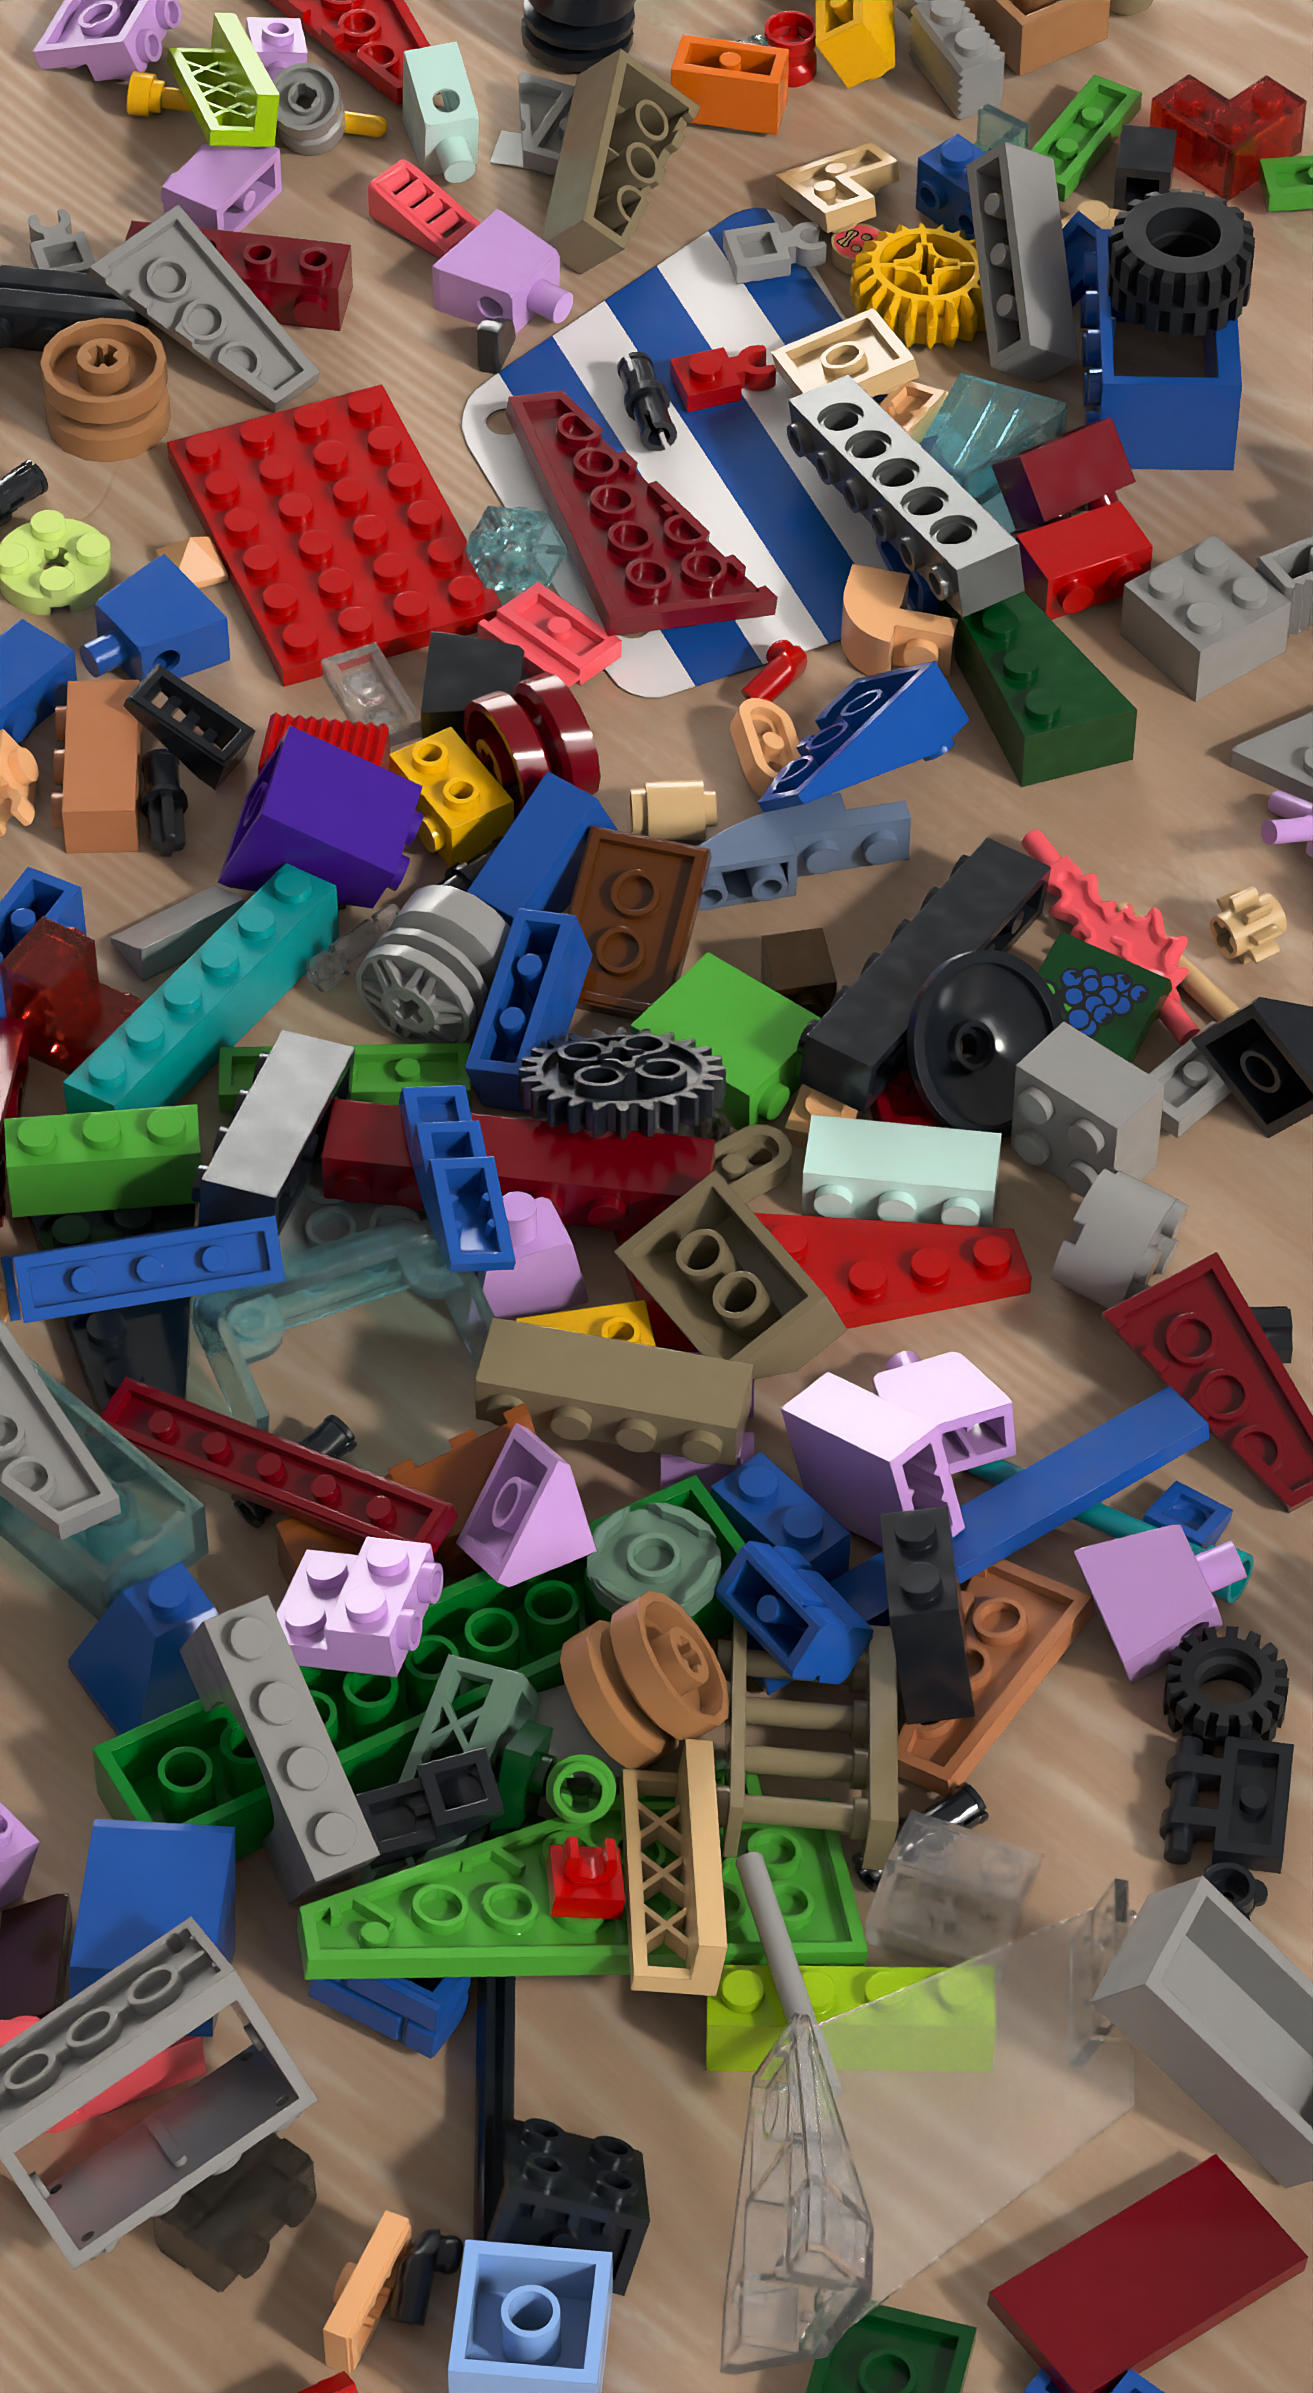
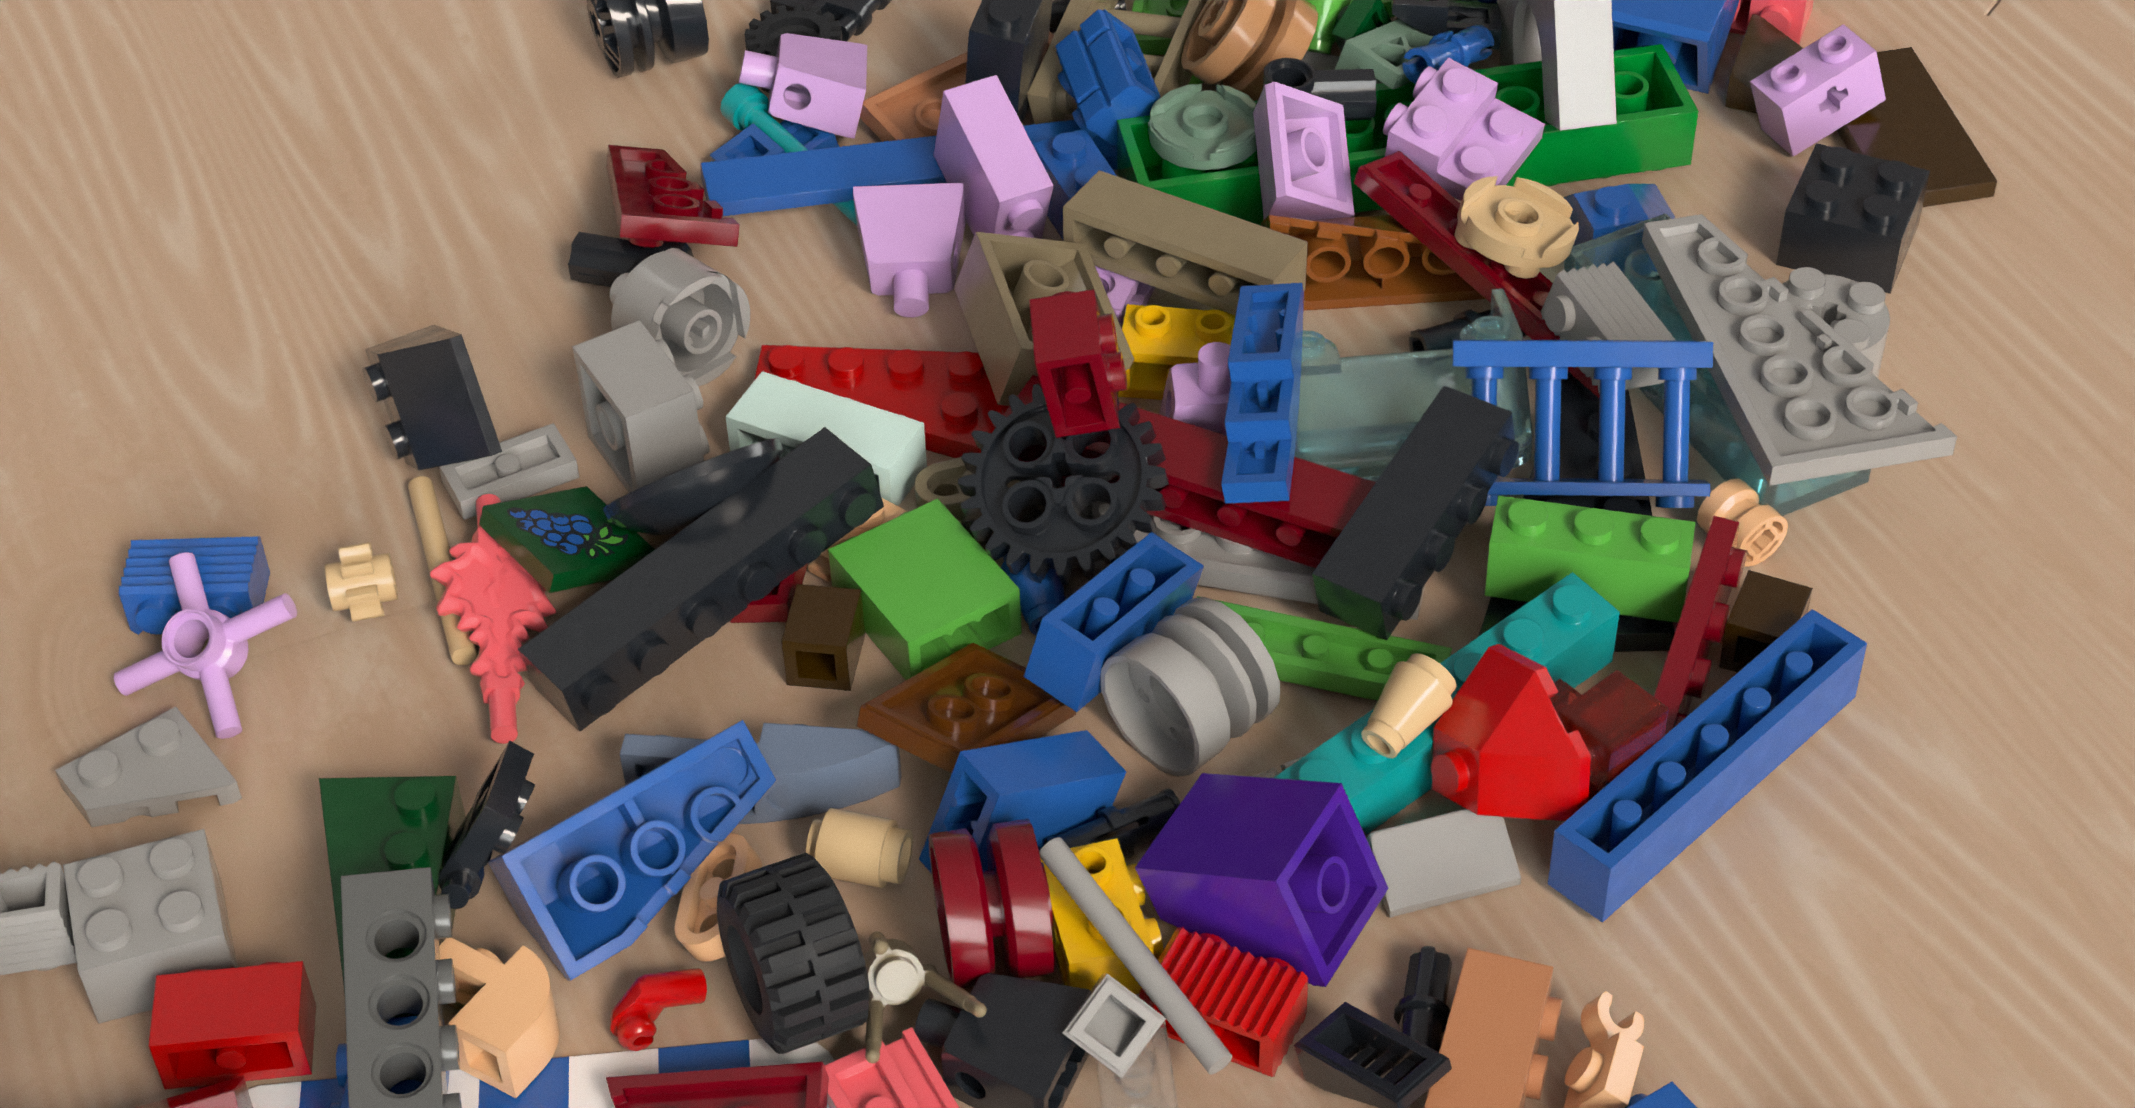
camera: 160 degrees left, 5 degrees down
none -> black plate [439,741,535,909]
none -> black tyre [717,853,870,1054]
none -> dark tan plant [864,931,987,1064]
none -> dark red brick [1029,289,1127,438]
none -> light grey bar [1039,837,1233,1075]
none -> light grey slope [1062,973,1166,1078]
none -> black piece [1262,58,1377,121]
none -> tan cone [1361,653,1456,759]
none -> blue pin [1402,24,1494,84]
none -> red slope [1431,644,1591,821]
none -> tan plate [1455,176,1579,279]
none -> light grey brick [1541,261,1675,394]

